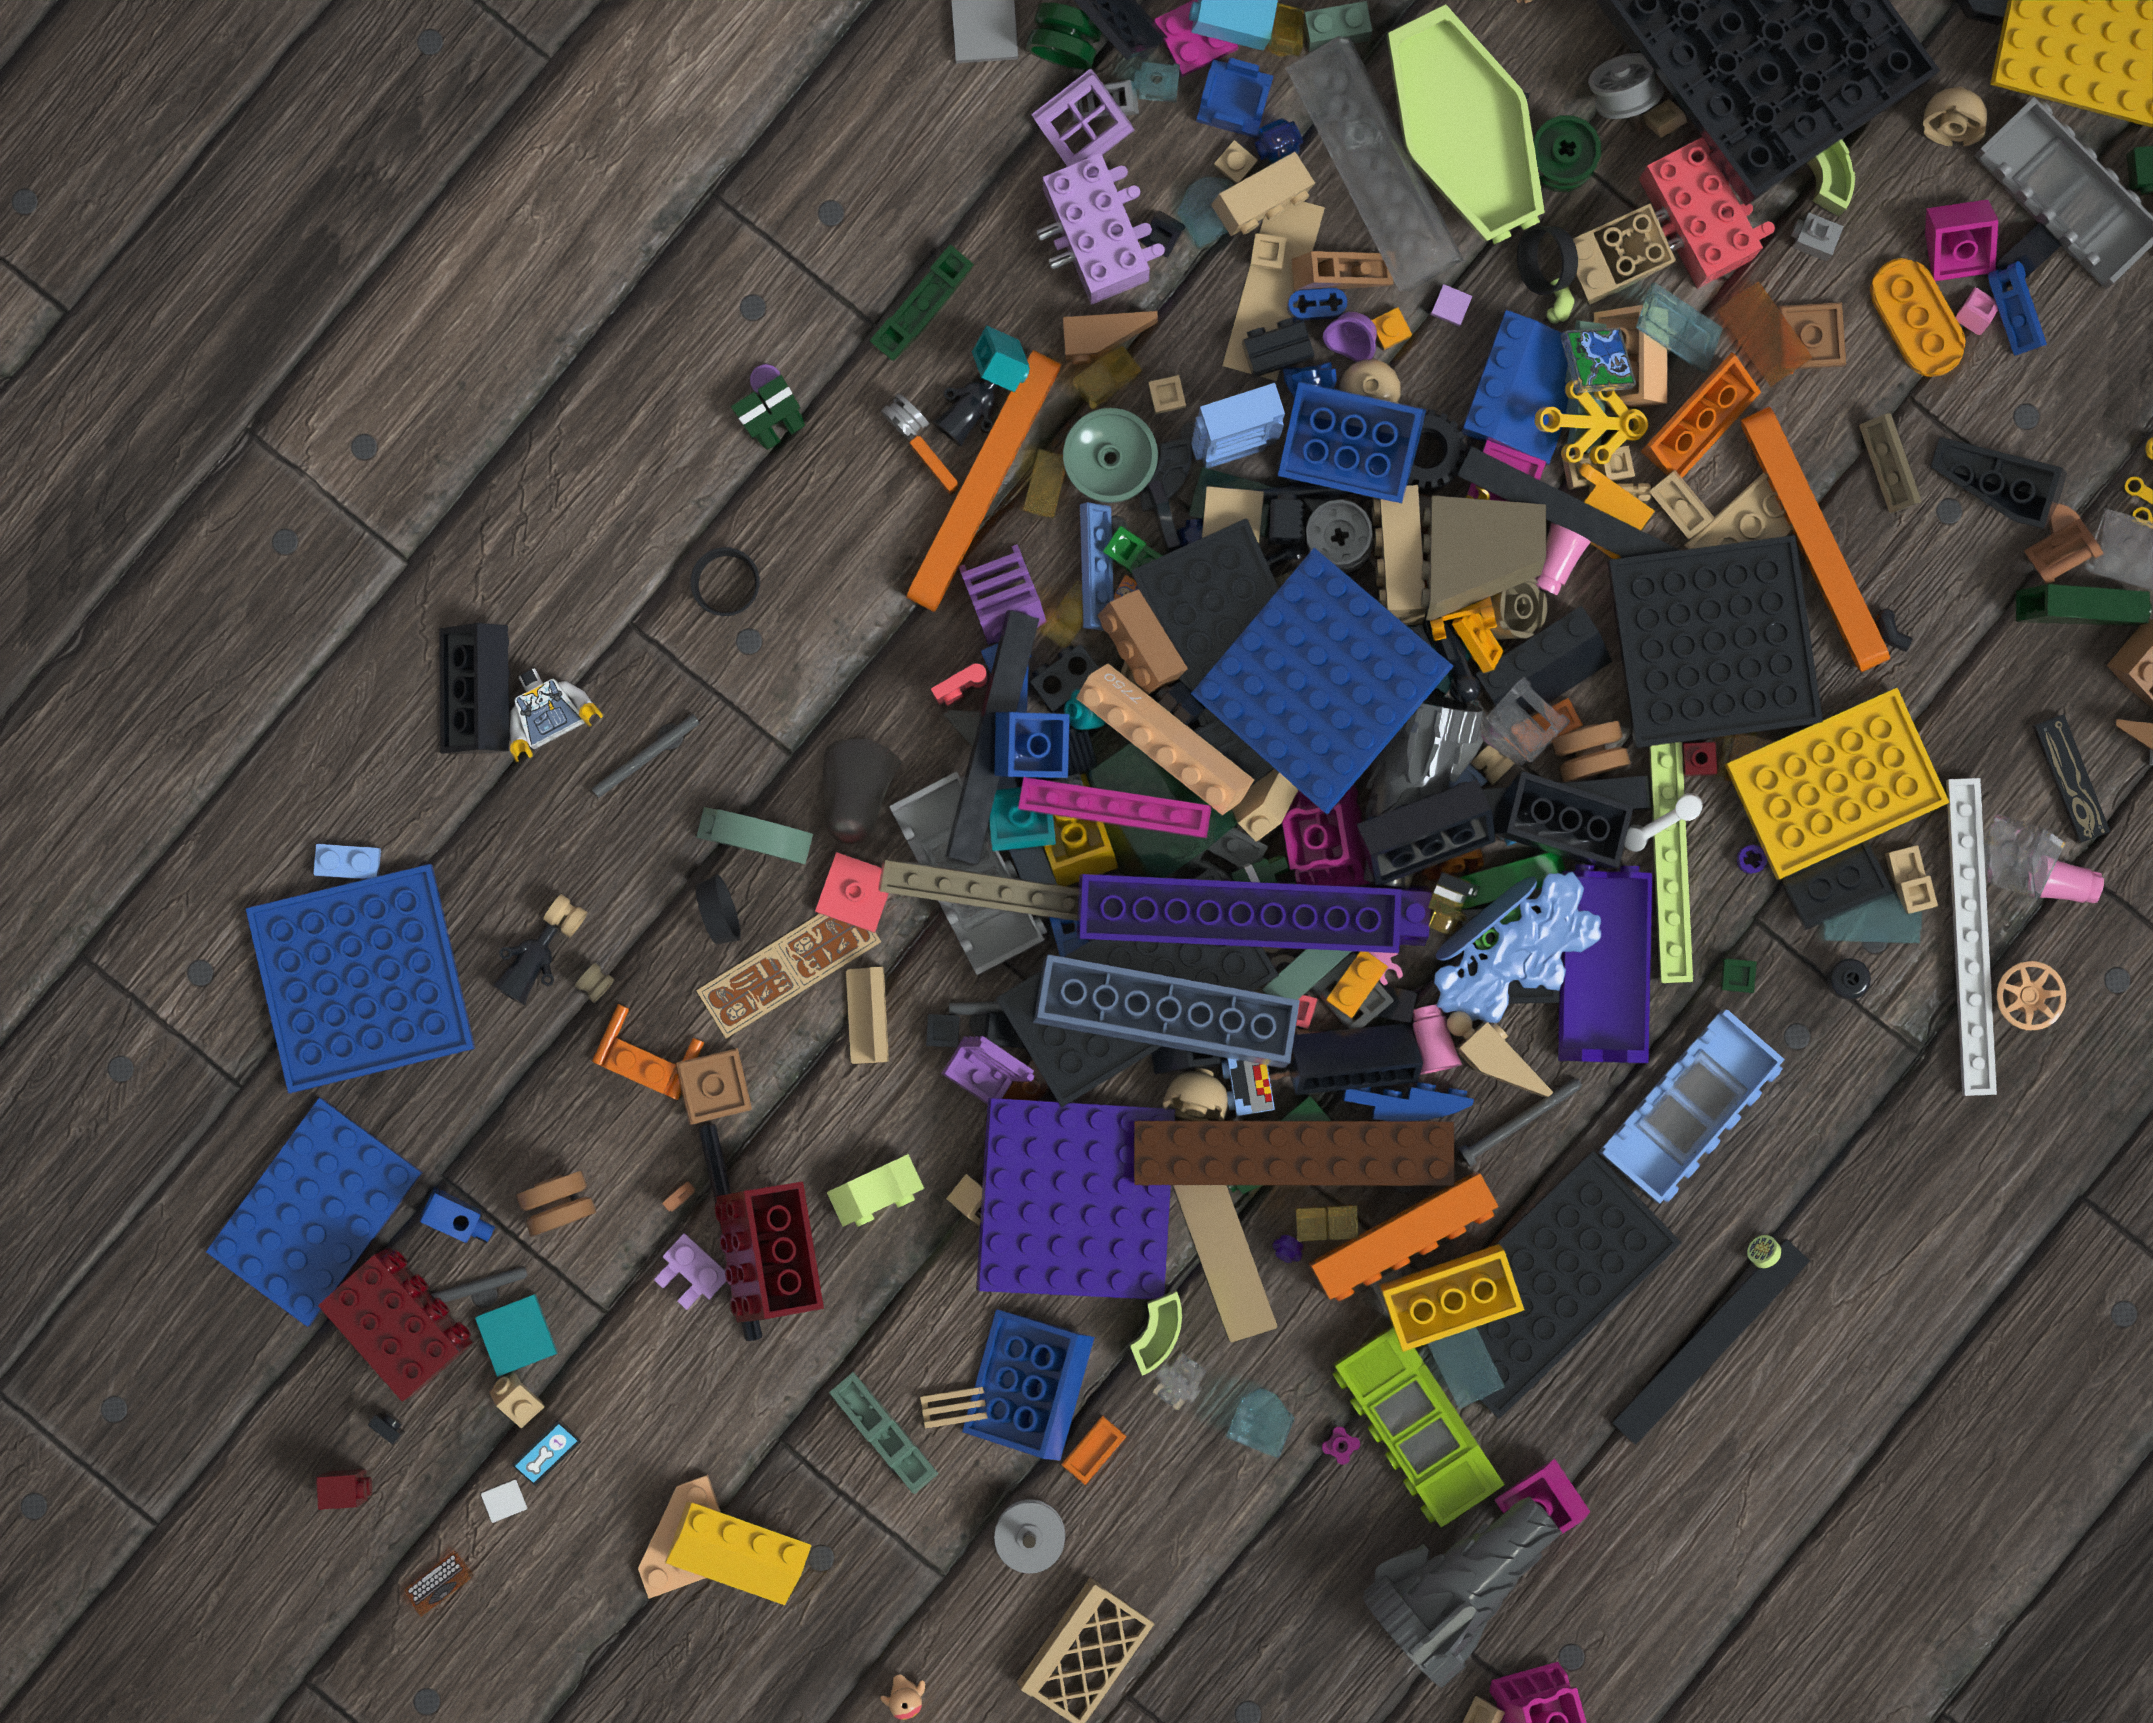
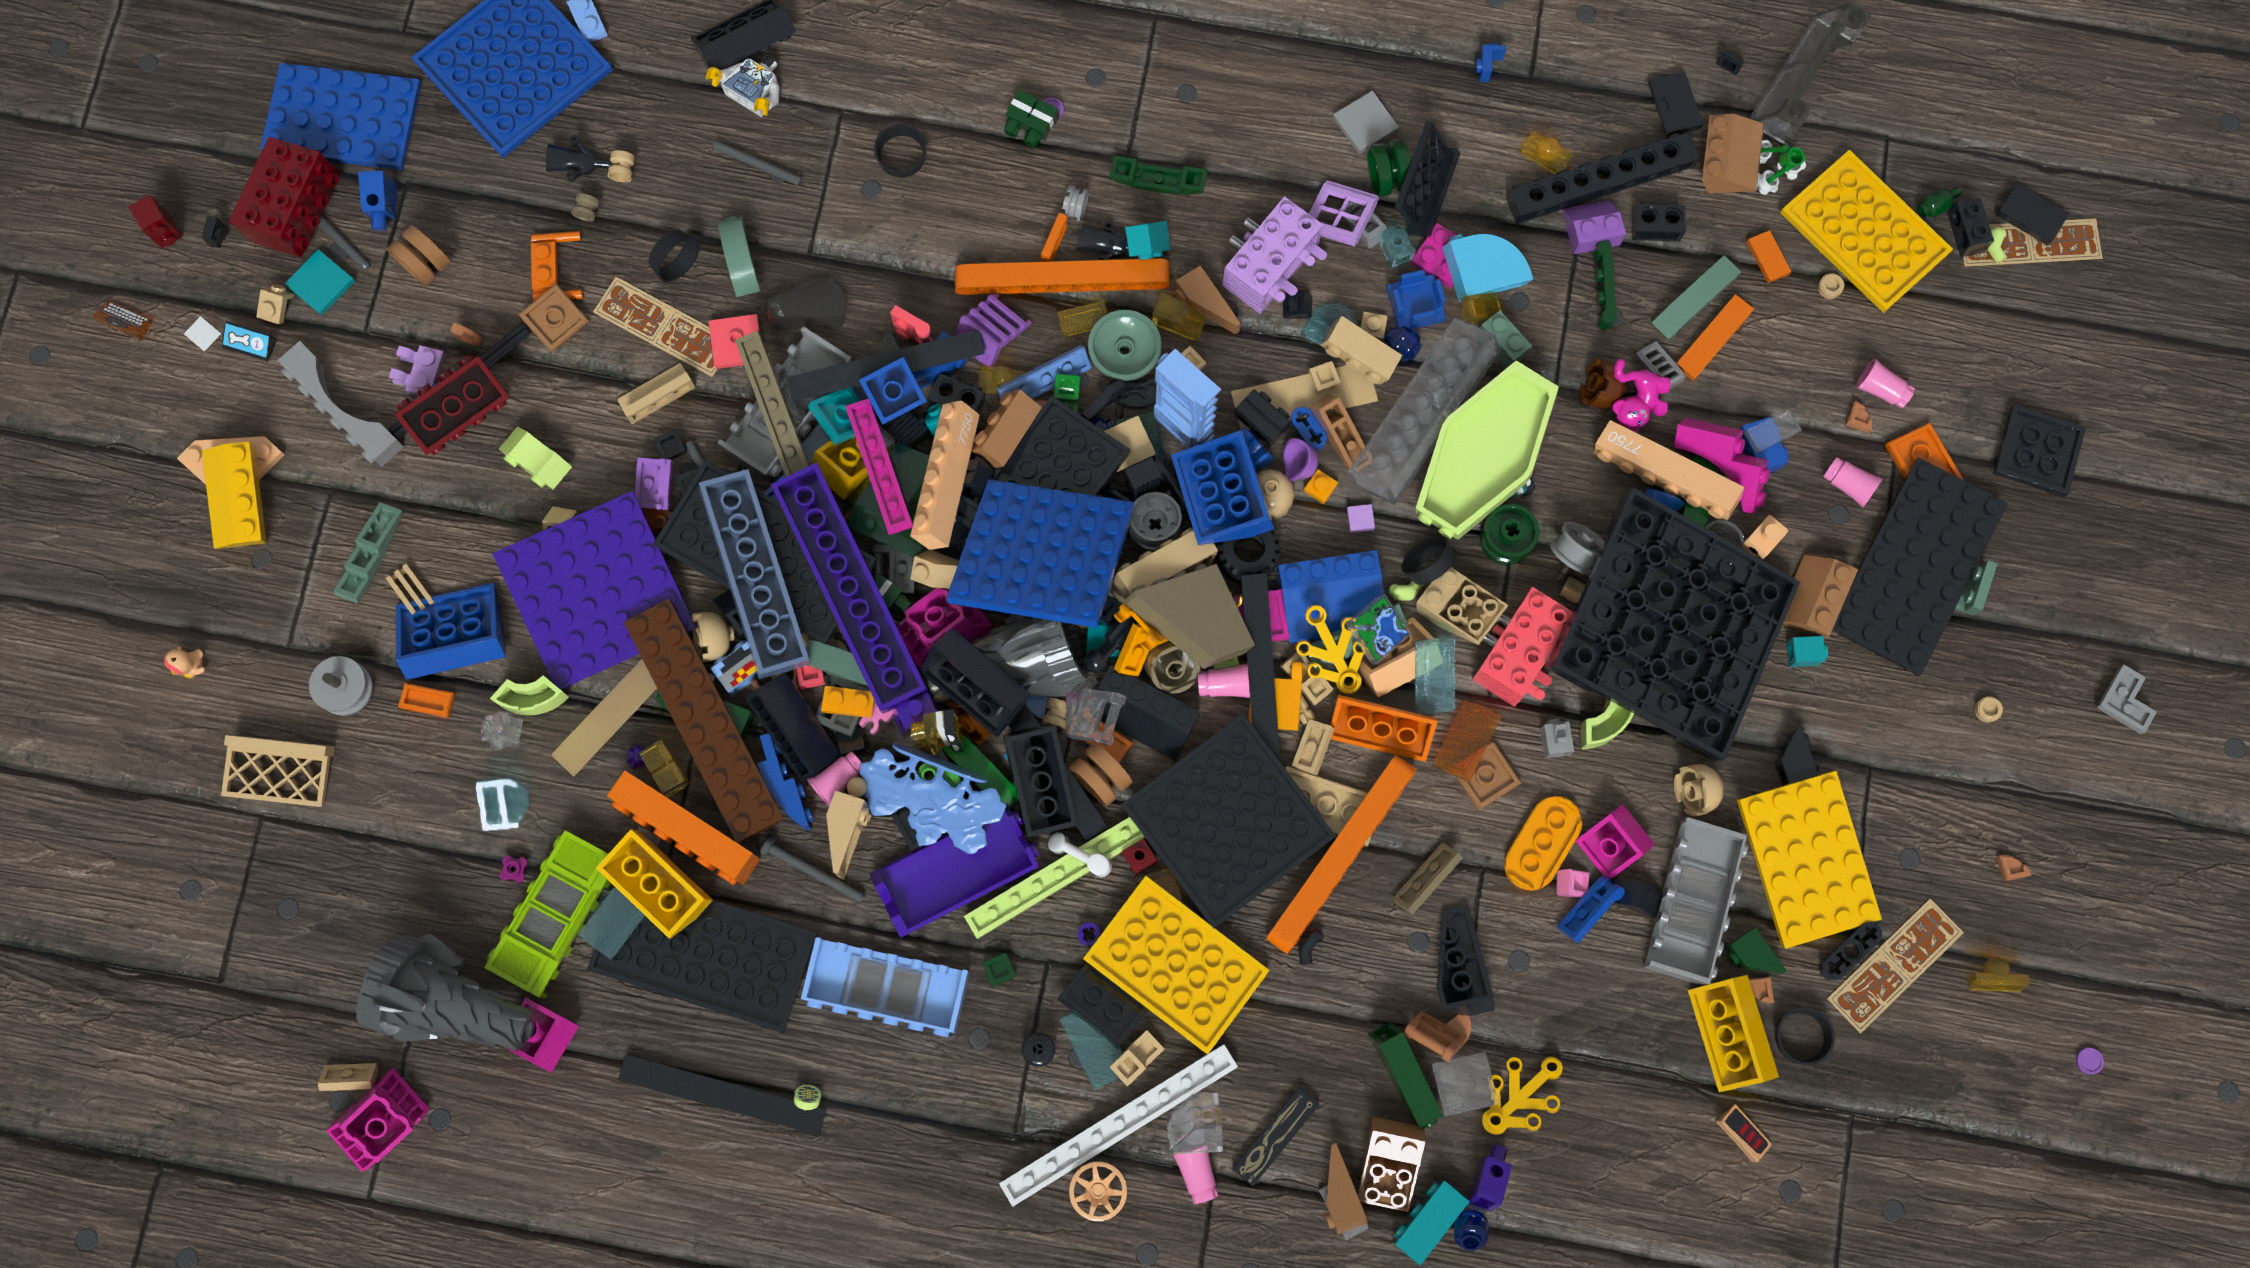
camera: 60 degrees right, 10 degrees down
none -> light grey arch [277,341,404,467]

